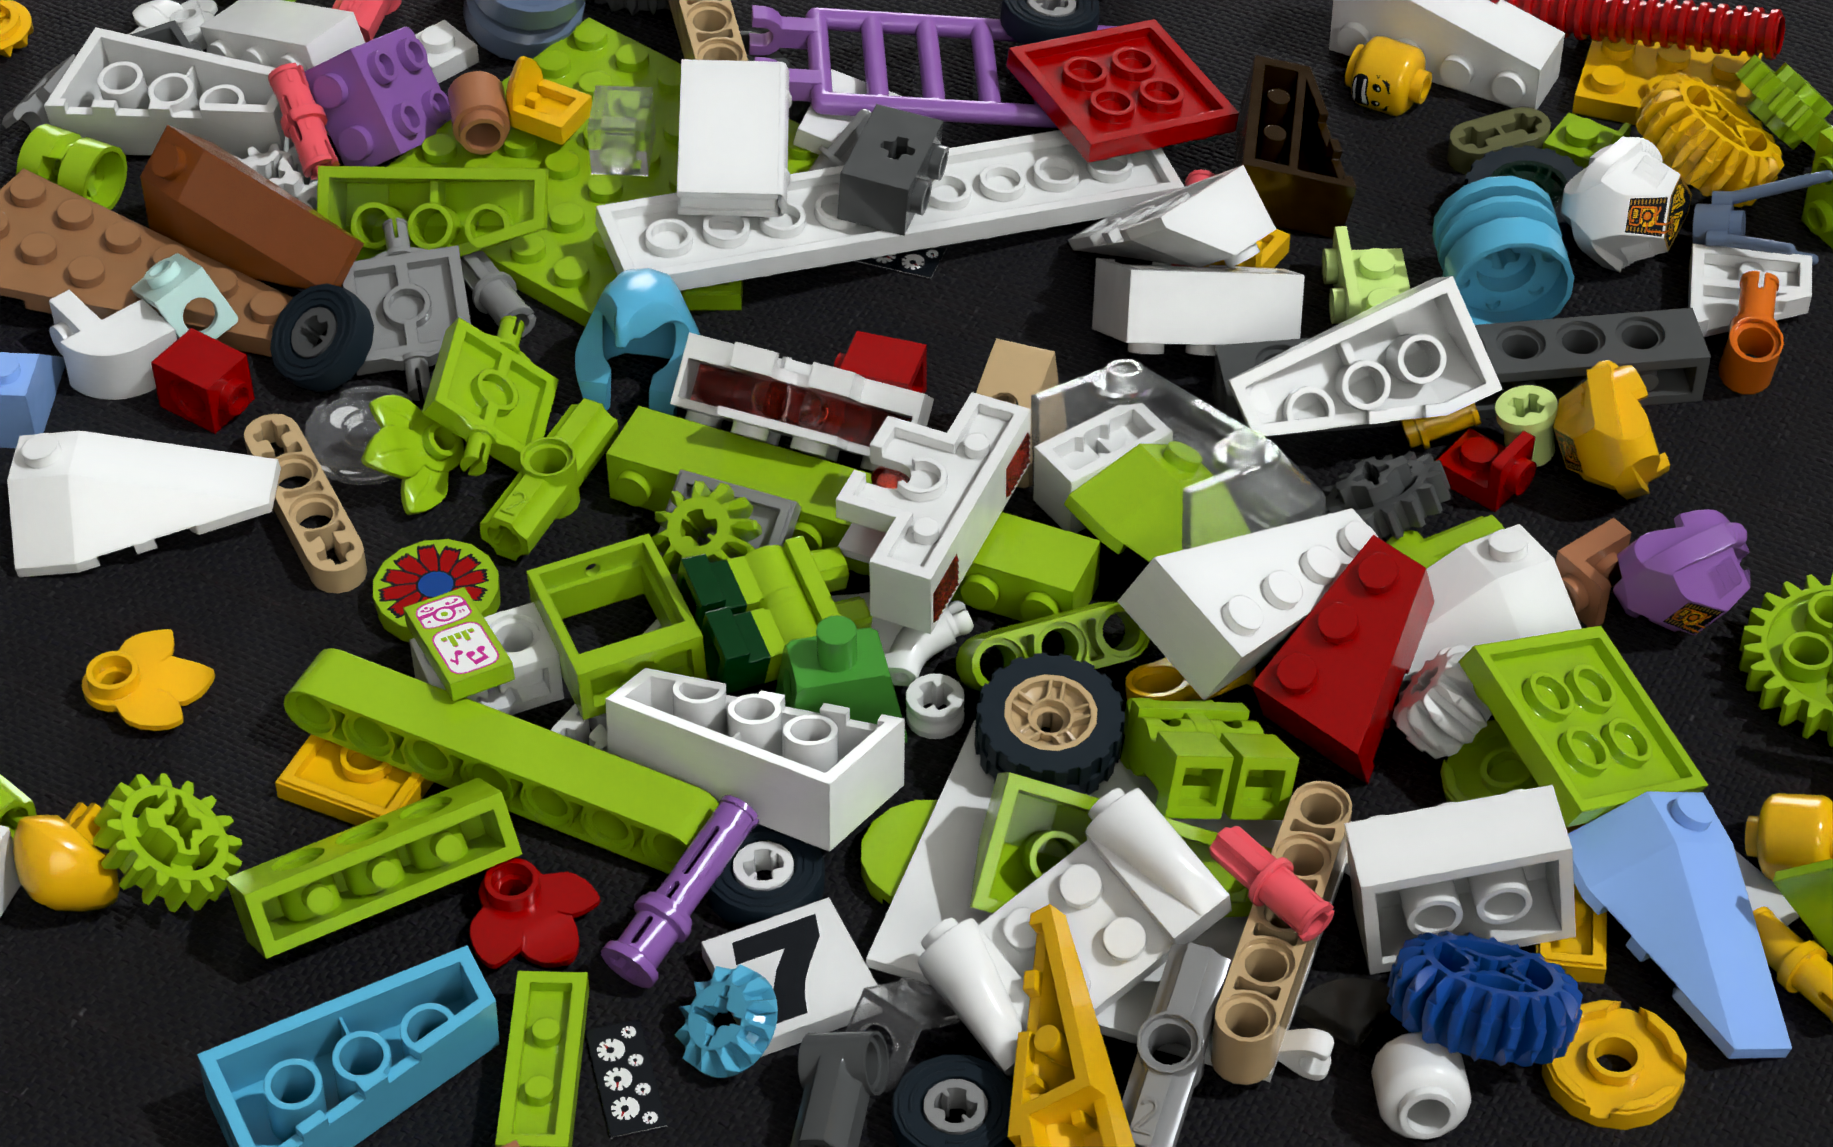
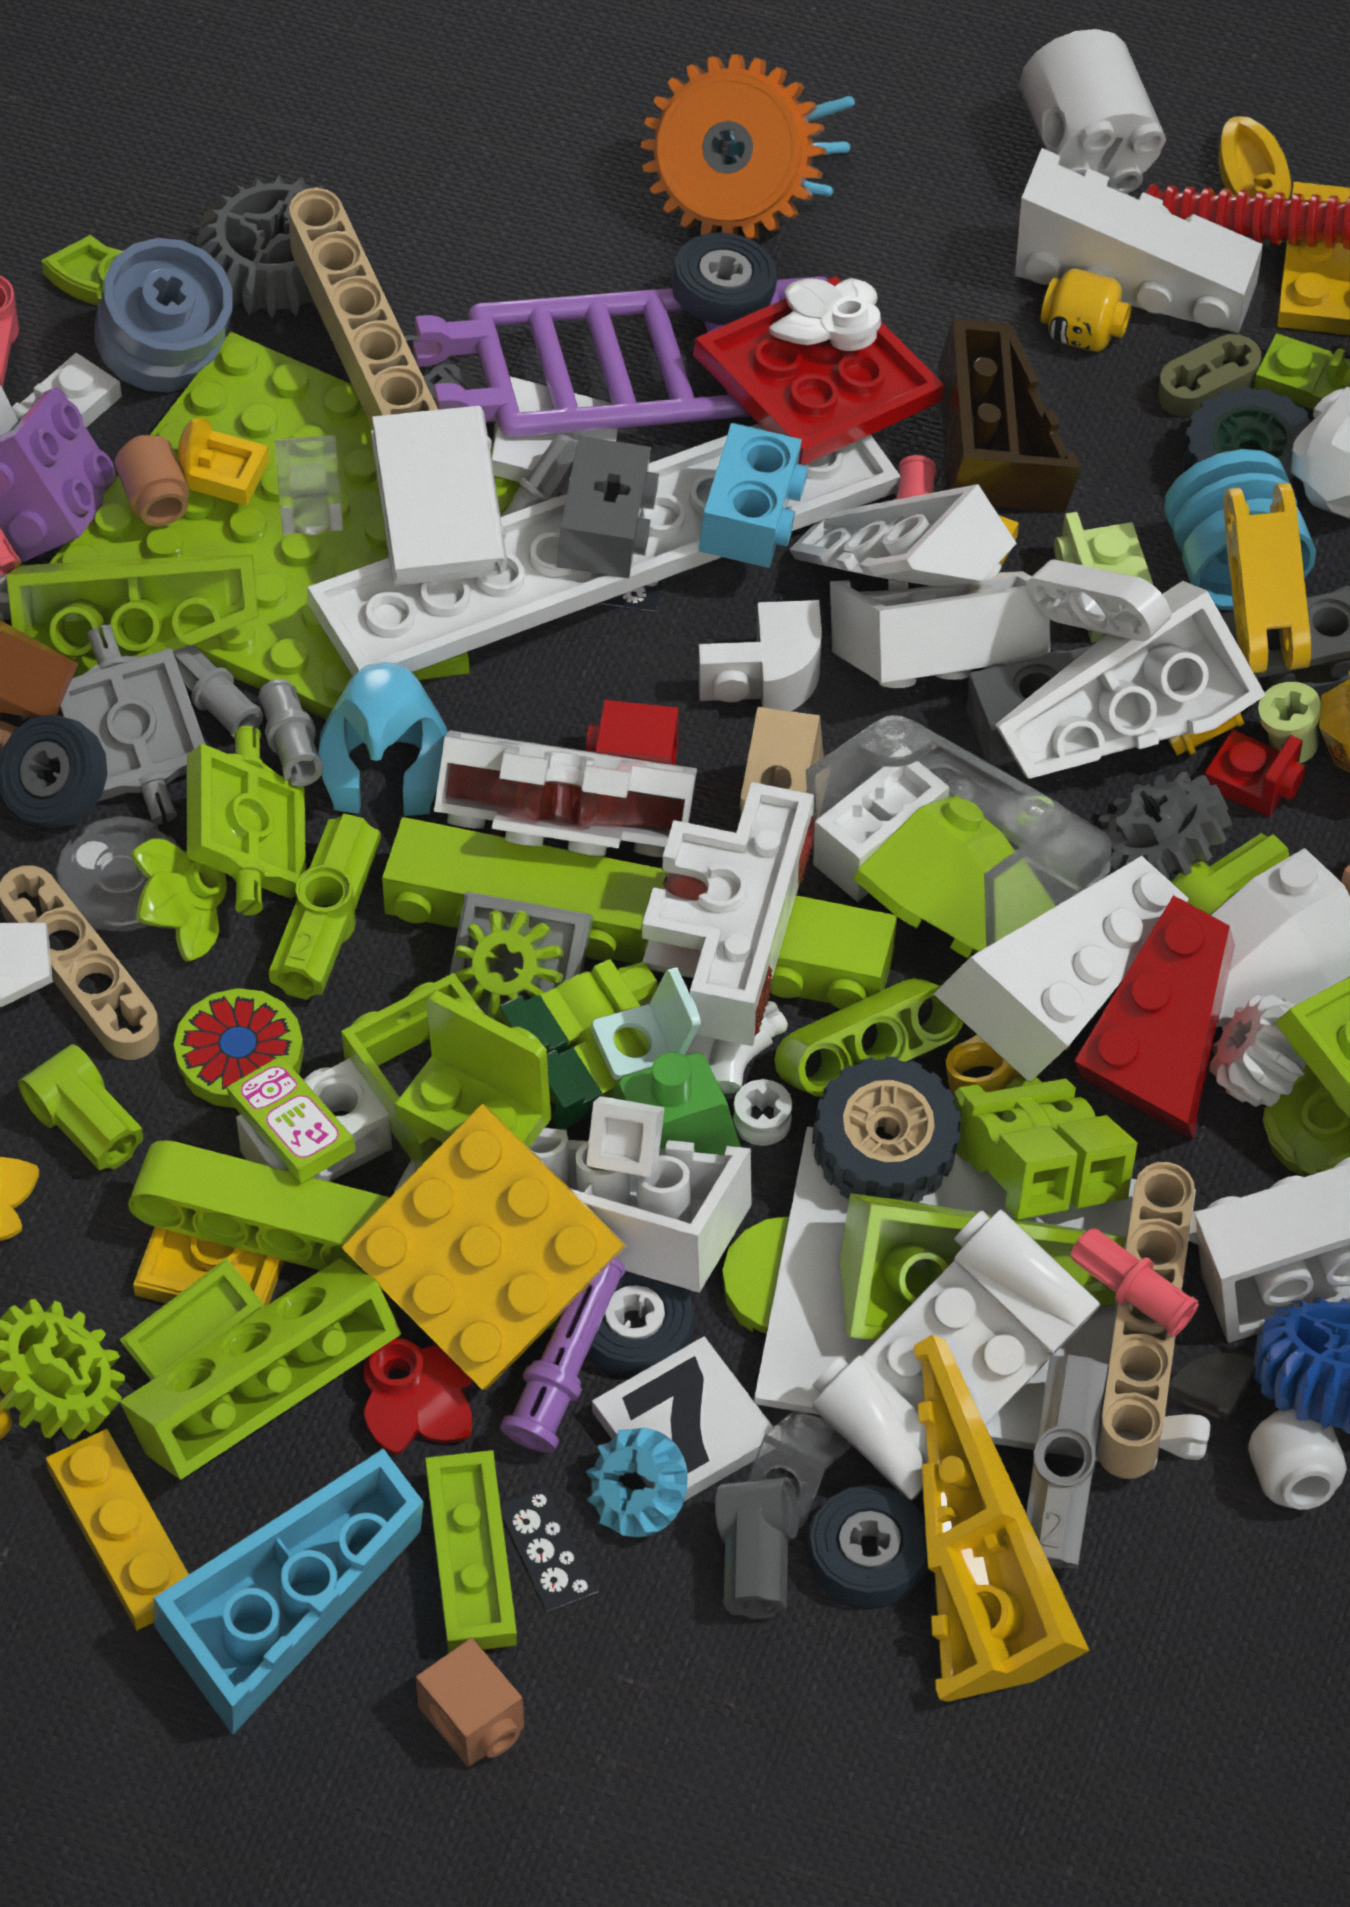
camera: 10 degrees left, 10 degrees up
none -> lime piece [18,1044,144,1171]
none -> yellow plate [46,1429,189,1630]
none -> lime tile [120,1258,265,1381]
none -> light grey pin [258,679,323,786]
none -> yellow plate [341,1104,627,1390]
none -> lime bracket [395,990,551,1148]
none -> white tile [586,1096,664,1178]
none -> light aqua bracket [591,968,701,1080]
none -> medium azure brick [699,423,808,568]
none -> white brick [699,600,821,711]
none -> white plate [769,278,881,351]
none -> white beam [1026,560,1171,642]
none -> yellow piece [1223,483,1311,673]

